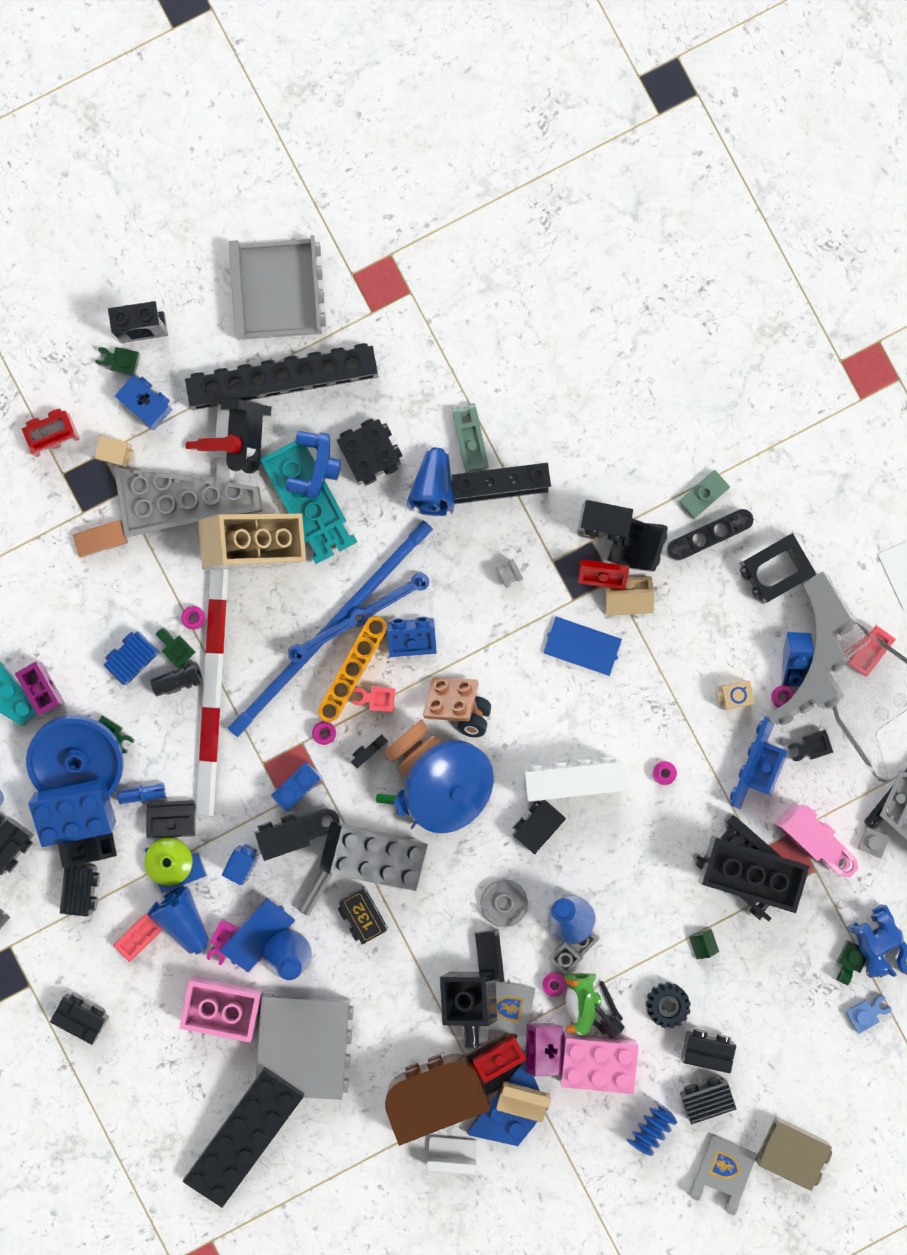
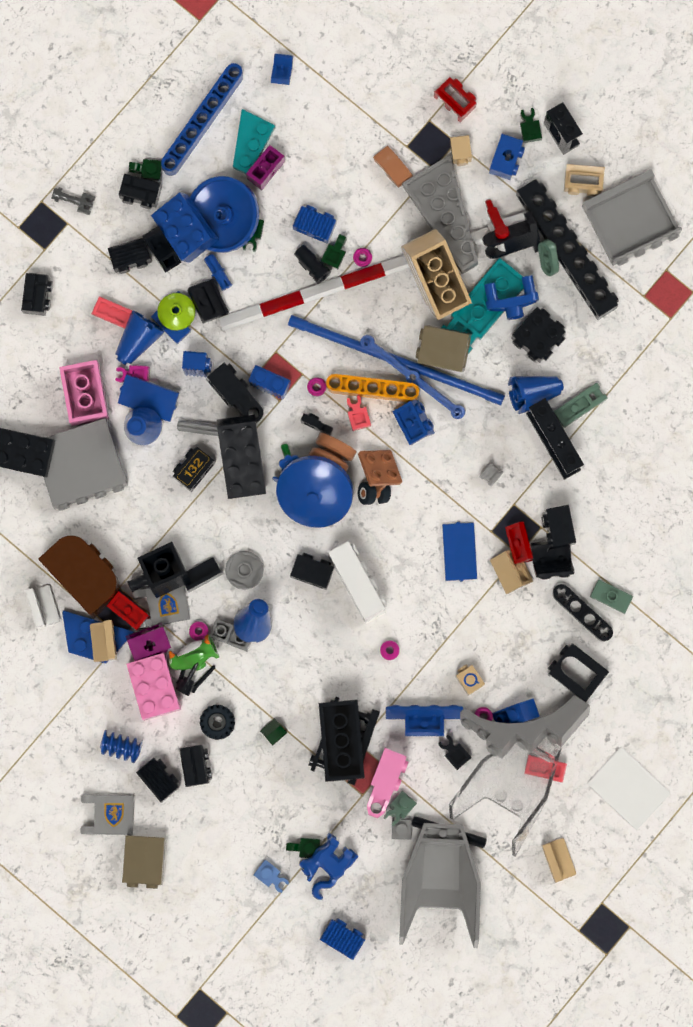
camera: 75 degrees right, 5 degrees down
none -> sand green plate [383,791,417,826]
none -> dark tan brick [416,325,472,372]
none -> sand green plate [538,239,559,276]
none -> tan window [564,164,605,197]

